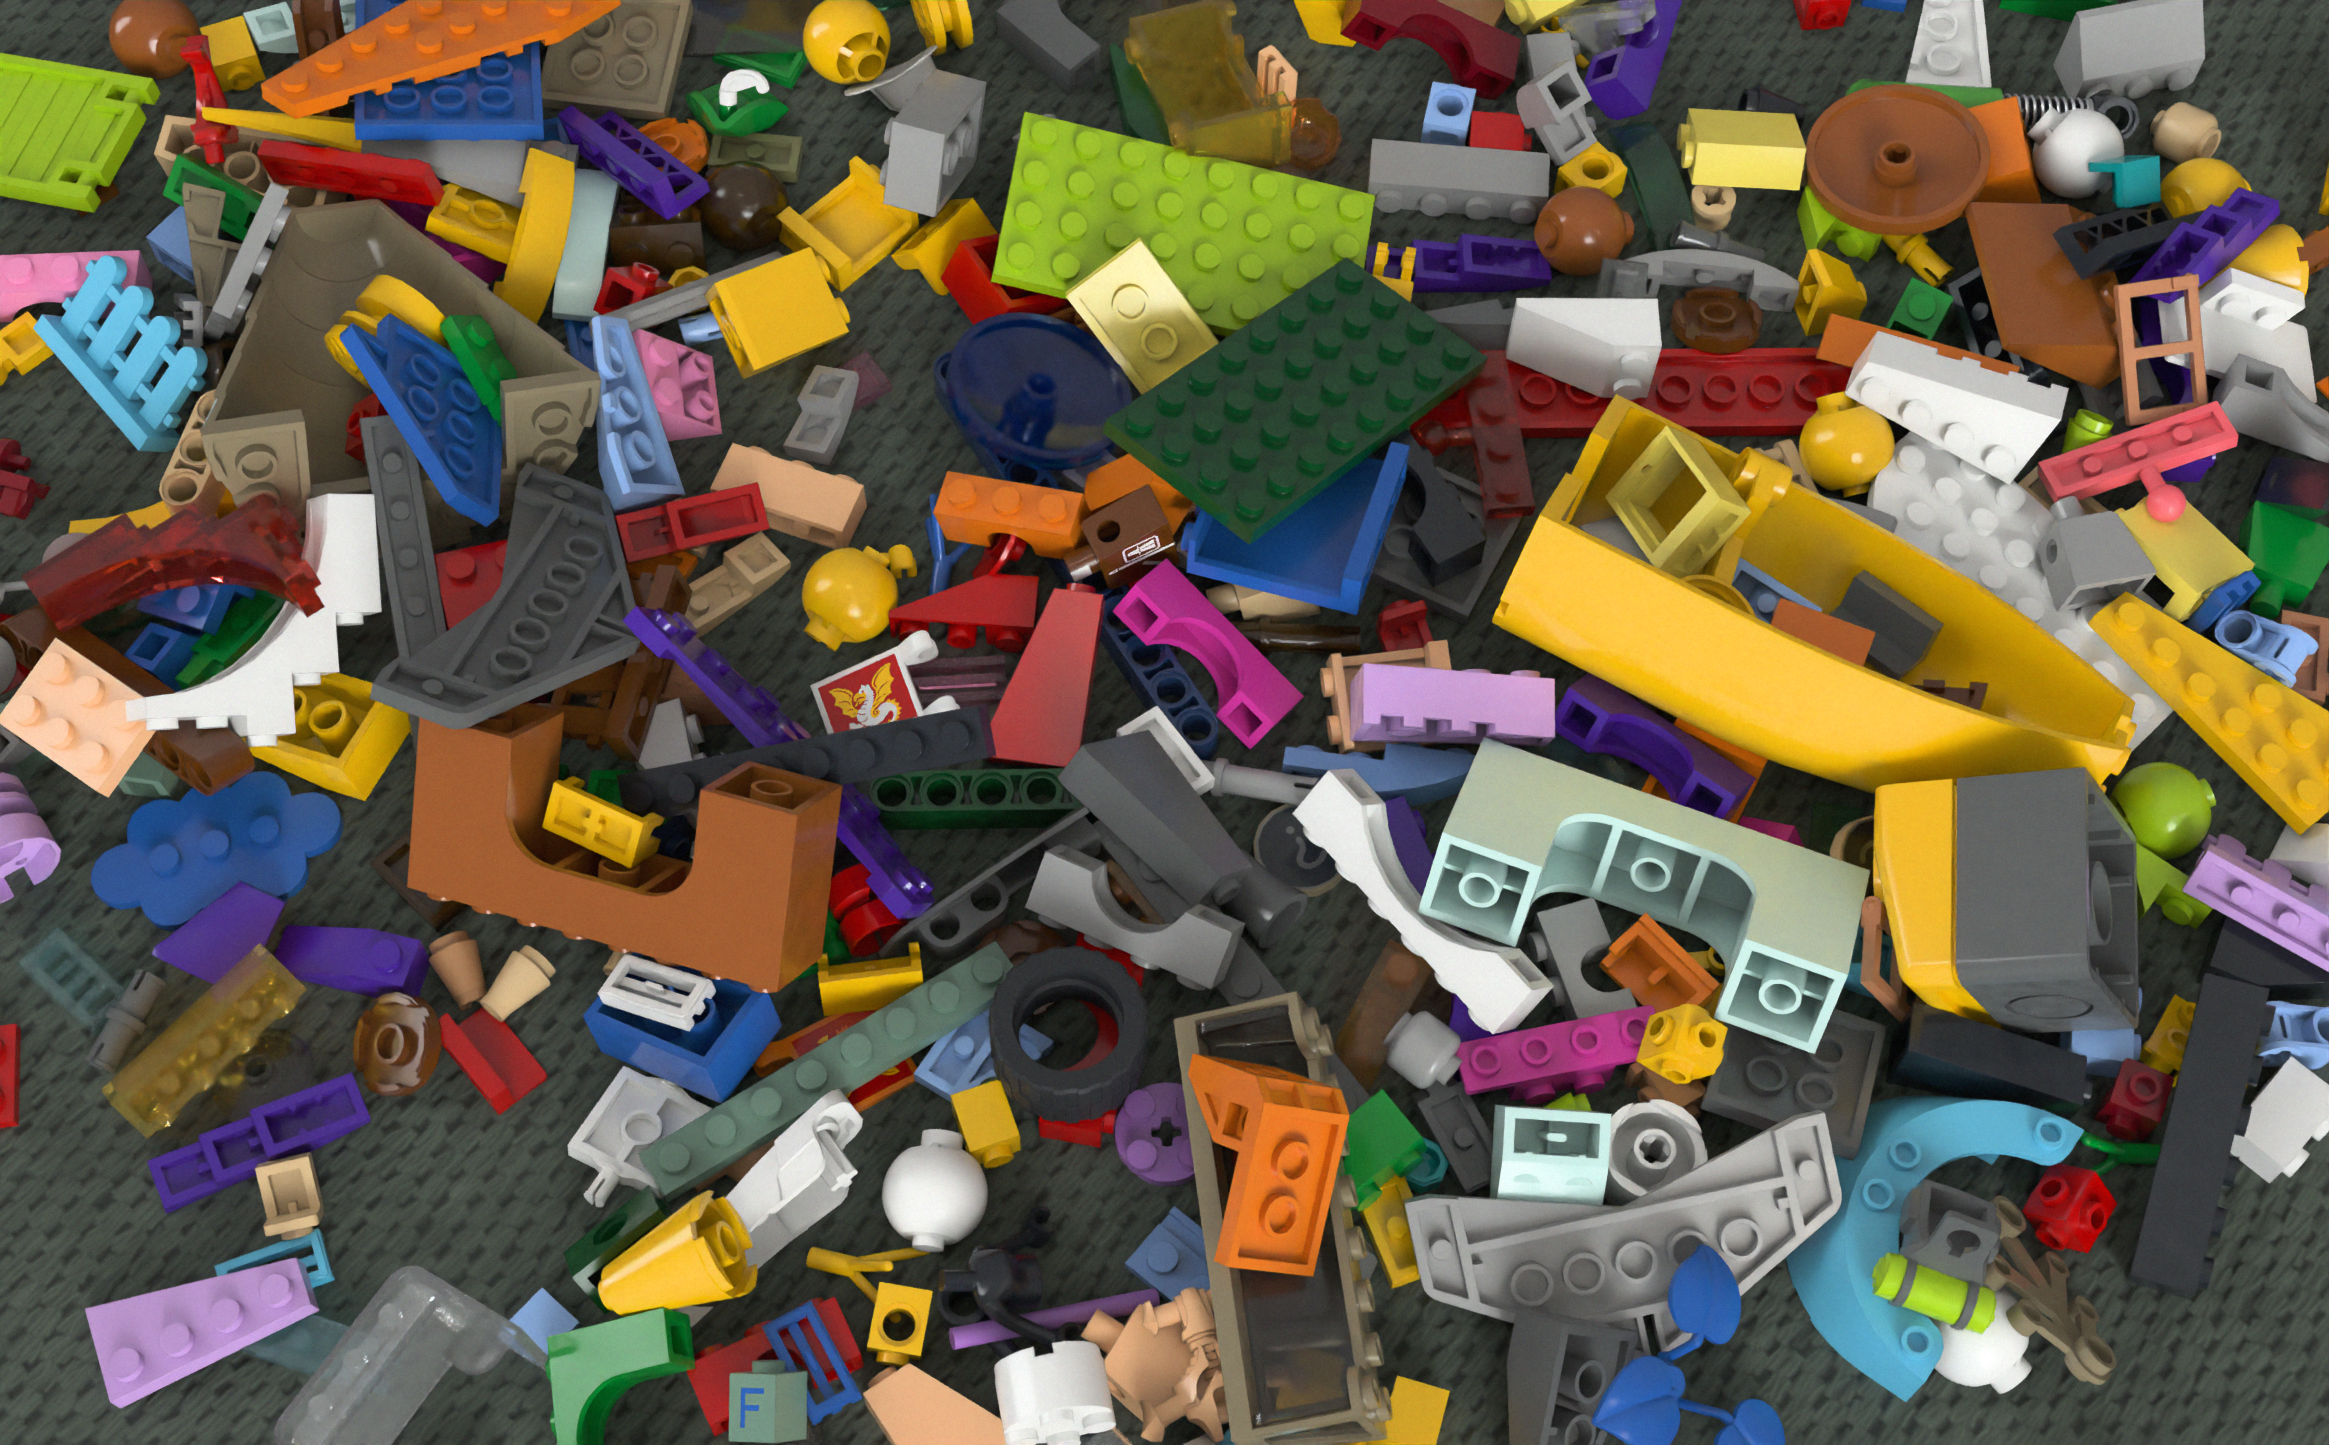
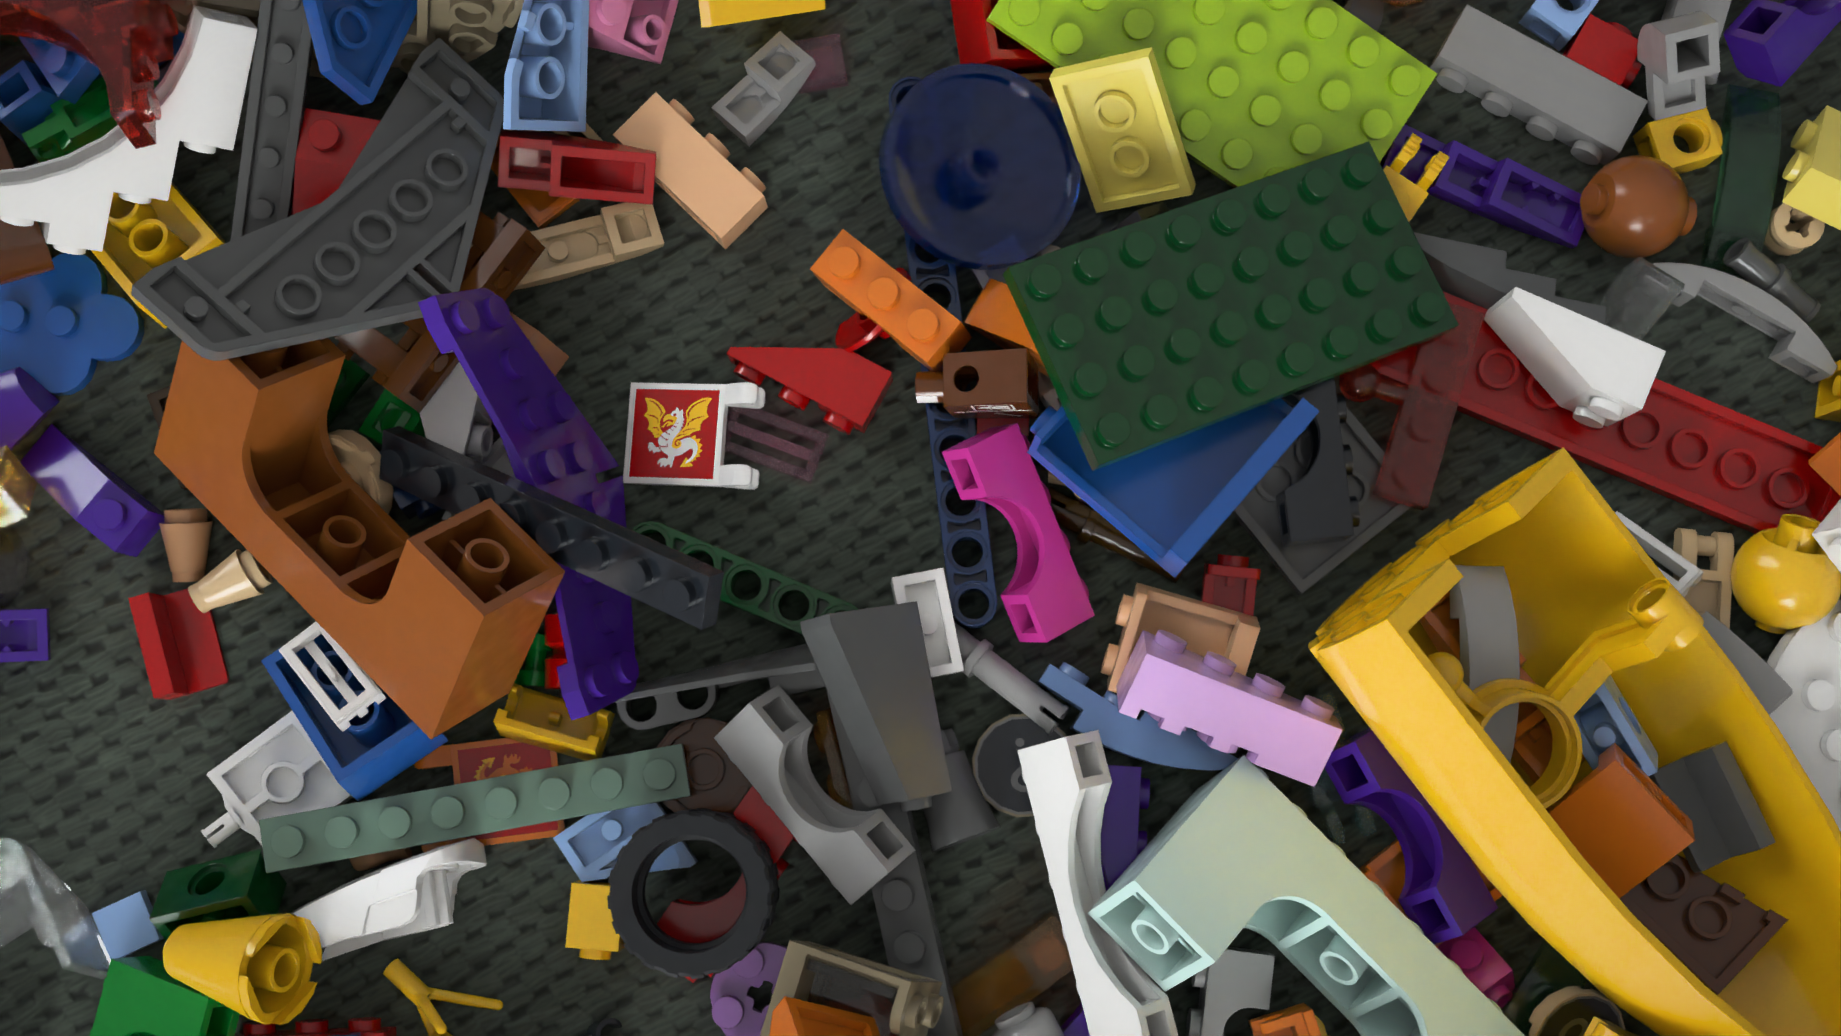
camera: 30 degrees right, 20 degrees up
reddish brown tile [353,992,441,1097] -> none
yellow hinge [542,776,664,868] -> none
yellow brick [802,546,898,652] -> none
yellow hand [881,544,917,579] -> none
white brick [882,1129,988,1252] -> none
blue plant [925,493,973,596] -> none
red slope [982,583,1105,769] -> none
light yellow window [1605,425,1752,579] -> none
reddish brown tile [1670,286,1763,354] -> none

